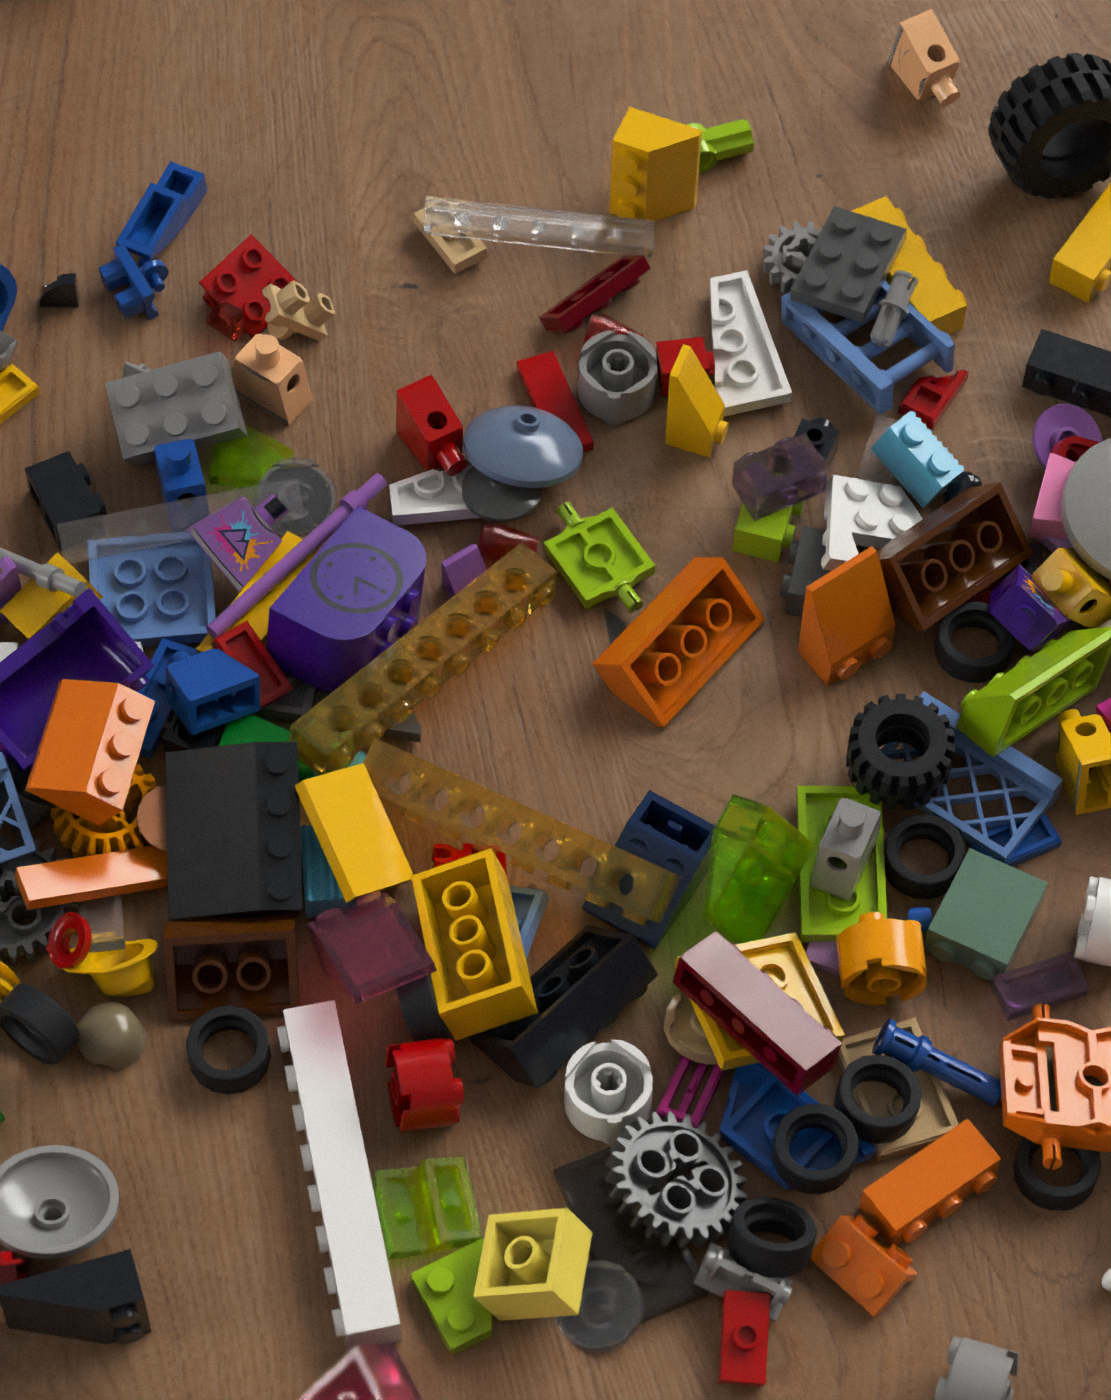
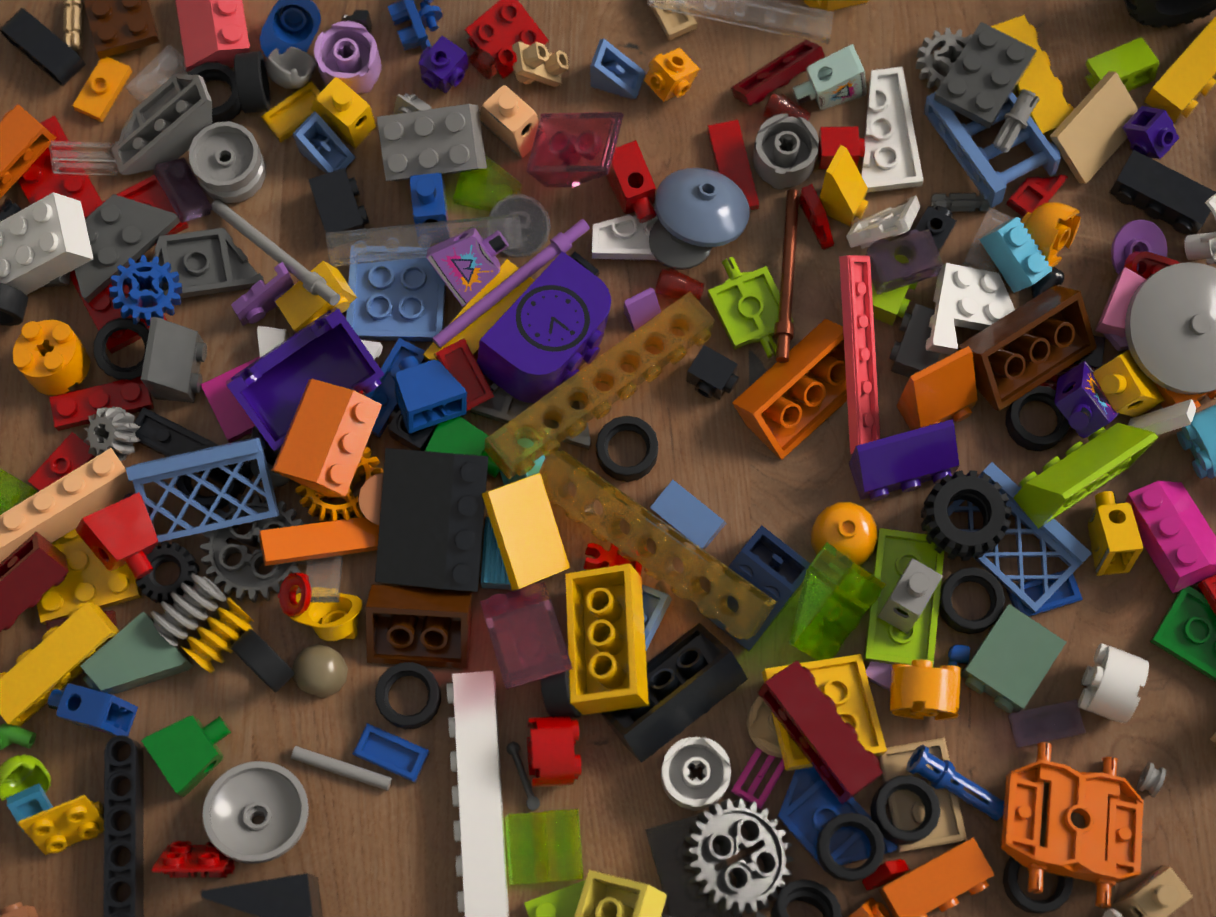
camera: 10 degrees right, 15 degrees up
none -> light grey bar [291,746,392,791]
none -> medium blue slope [293,112,356,174]
none -> yellow torso [310,77,376,149]
none -> lavender brick [314,21,381,94]
none -> blue tile [353,723,430,783]
none -> dark purple brick [419,36,469,94]
none -> dark grey hinge [506,742,540,811]
none -> clear pink slope [526,112,624,188]
none -> medium blue slope [590,39,646,99]
none -> black tyre [596,416,659,482]
none -> light orange brick [644,47,700,102]
none -> medium blue hinge [650,479,727,550]
none -> black brick [686,345,739,400]
none -> copper bar [774,189,799,363]
none -> light aqua torso [792,44,867,110]
none -> red tile [799,184,834,250]
none -> light orange cylinder [811,502,878,570]
none -> coral tile [839,255,880,454]
none -> white wing [846,195,921,249]
none -> dark purple slope [849,419,959,501]
none -> red tile [861,859,910,891]
none -> dark grey axle [931,193,993,212]
none -> light orange cylinder [1021,202,1081,267]
none -> tan tile [1050,71,1138,184]
none -> lime hinge [1085,37,1160,92]
none -> dark purple brick [1122,106,1179,160]

